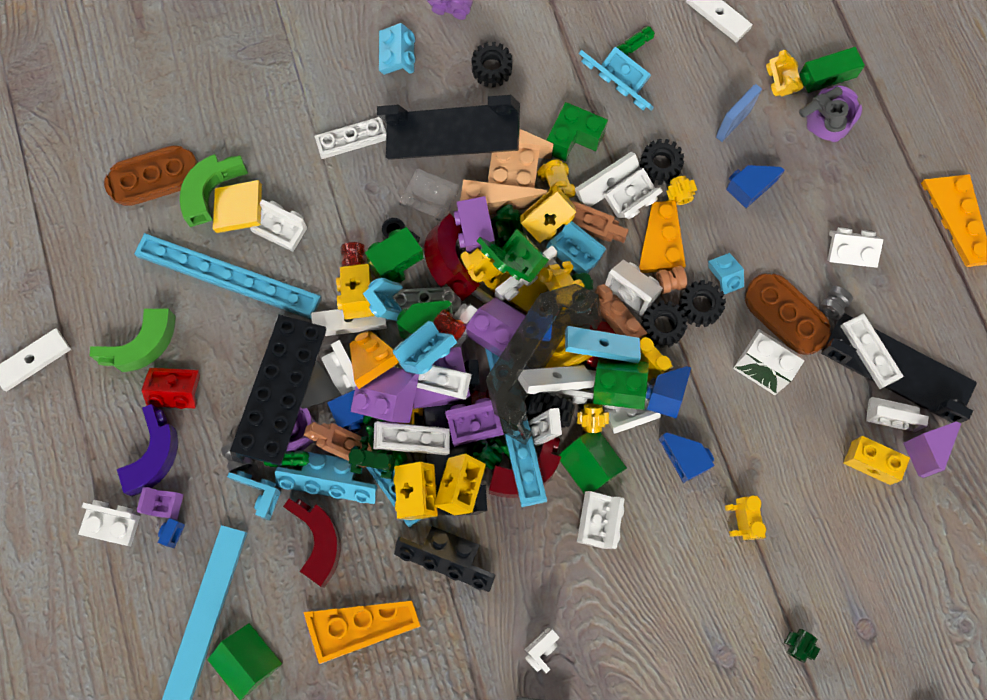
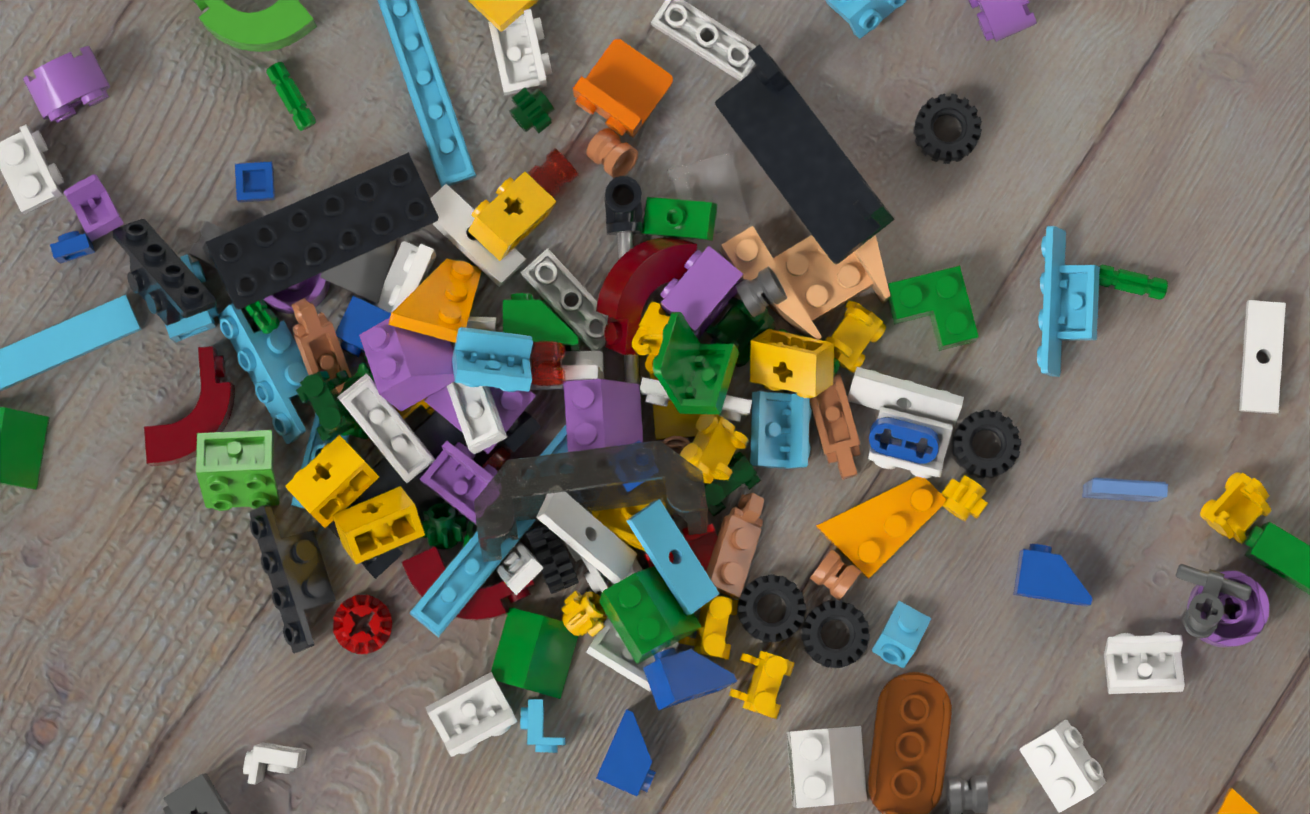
camera: 50 degrees right, 10 degrees up
dark purple arch [117,404,178,497] -> none
red bracket [141,368,200,409] -> none
light orange wing [303,601,421,664] -> none
medium azure bracket [363,278,403,321] -> none
green brick [365,227,424,283] -> none
white slope [605,260,663,317] -> none
none -> medium lavender brick [23,46,110,123]
none -> black bracket [113,219,216,326]
none -> bright green bracket [196,430,280,511]
none -> blue plate [235,161,275,203]
none -> green axle [266,62,316,131]
none -> red gear [333,595,392,654]
none -> dark green gear [509,87,555,133]
none -> medium azure bracket [520,699,566,753]
none -> orange bracket [573,39,673,138]
none -> nougat wheel [586,128,638,178]
none -> green plate [643,197,718,241]
none -> yellow piece [728,651,795,719]
none -> flat silver wheel [736,266,787,317]
none -> blue beam [869,417,939,464]
none -> white bracket [1104,632,1185,694]

